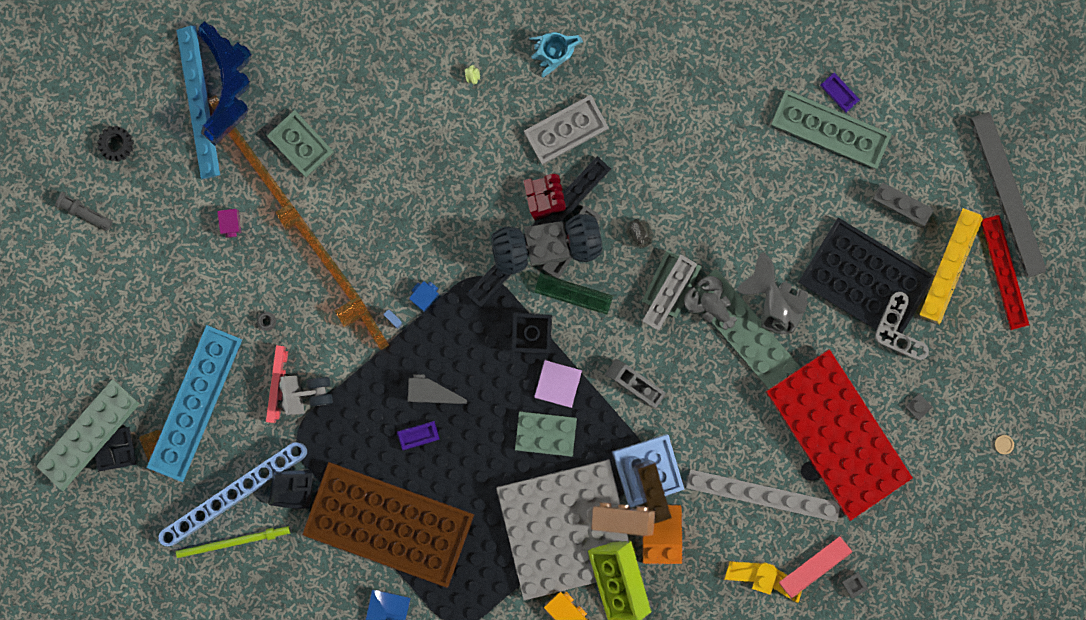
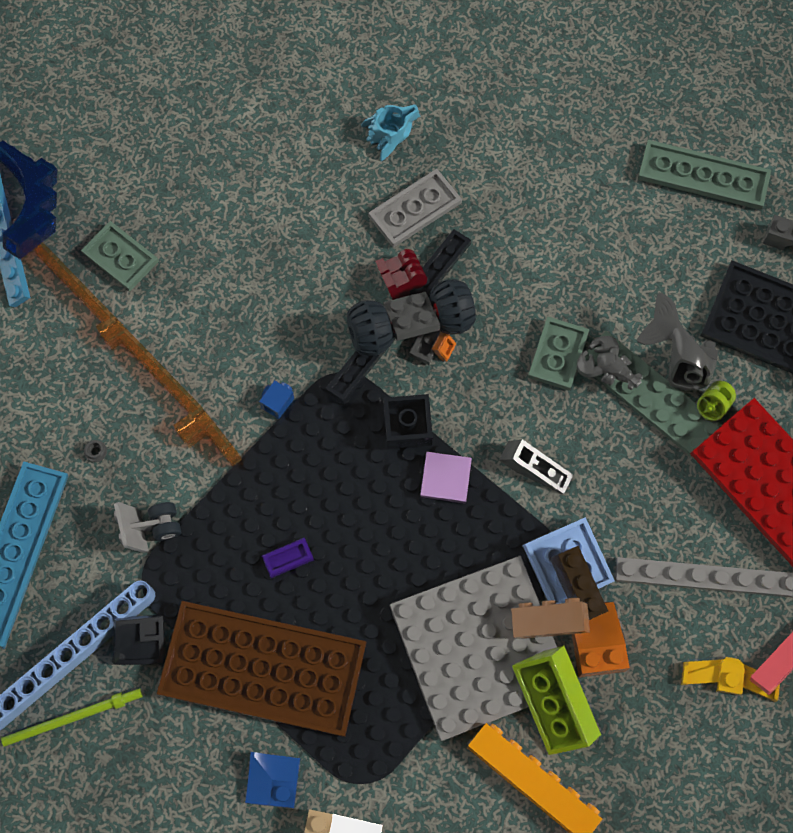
camera: 10 degrees left, 15 degrees down
magenta brick [217,209,241,238] -> none
coral plate [266,345,288,423] -> none
medium blue tile [383,310,403,329] -> none
dark grey slope [408,375,467,404] -> none
yellowish green plate [465,65,480,84] -> none
sand green plate [515,412,577,457] -> none
clear green plate [534,273,613,315] -> none
clear smoke head [626,219,654,249] -> none
light grey plate [642,255,697,331] -> none
black piece [800,461,819,481] -> none
dark purple tile [820,72,860,113] -> none
none -> orange tile [432,332,456,362]
none -> lime wheel [697,381,736,421]

